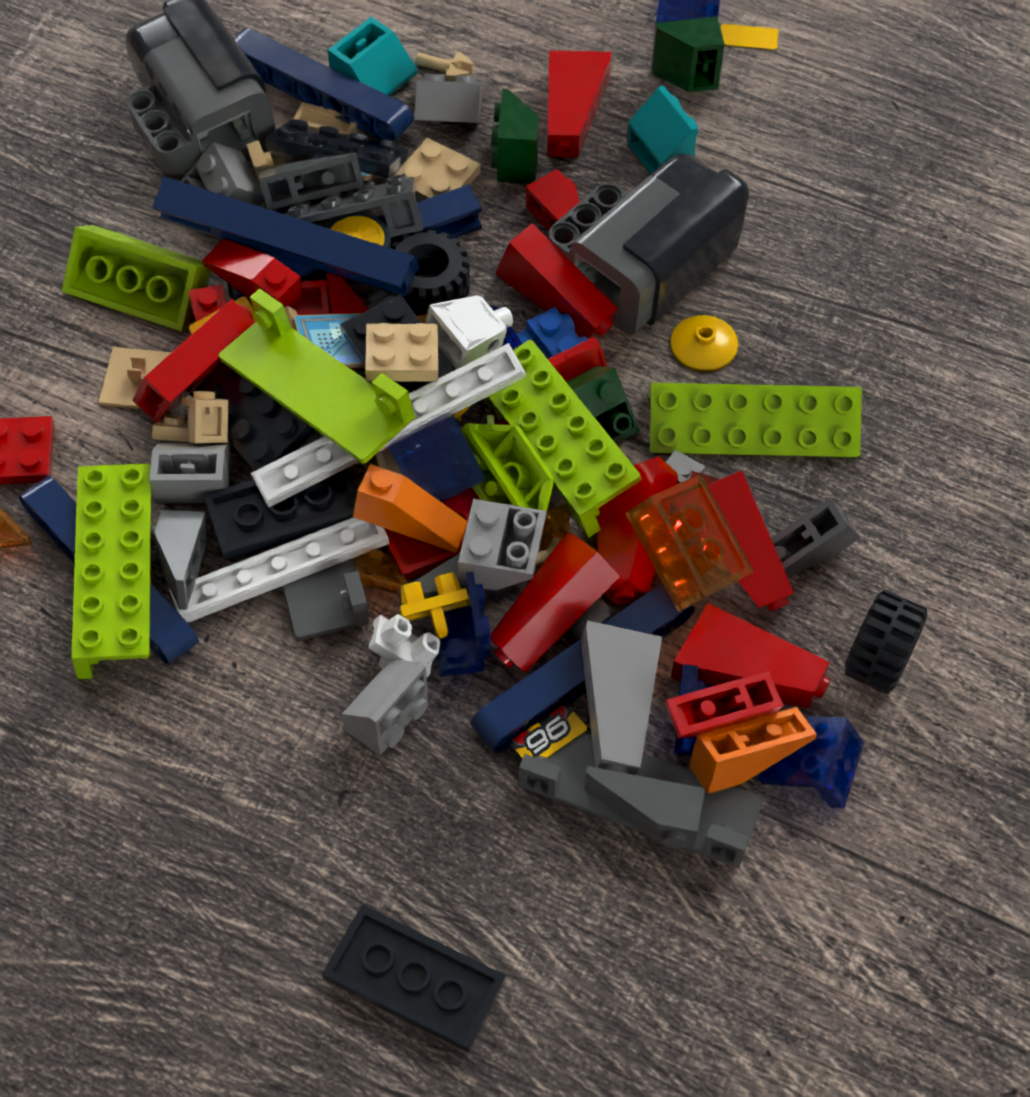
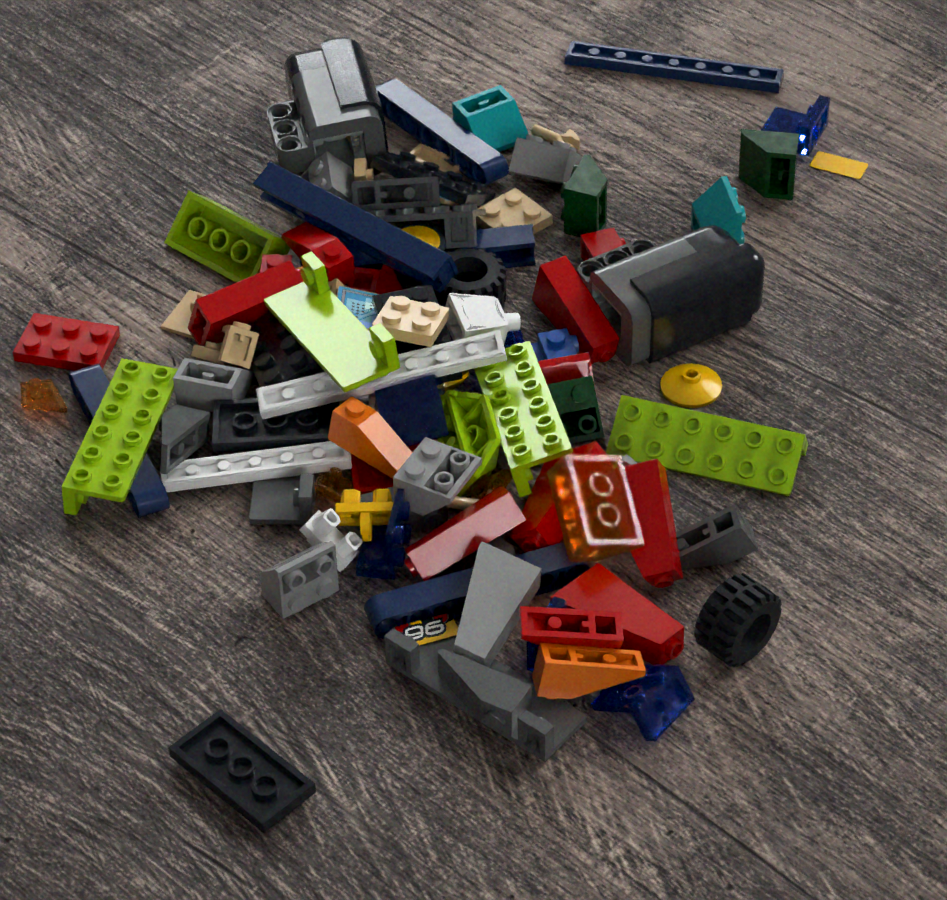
camera: 20 degrees right, 15 degrees down
red slope [547,50,611,157] -> none

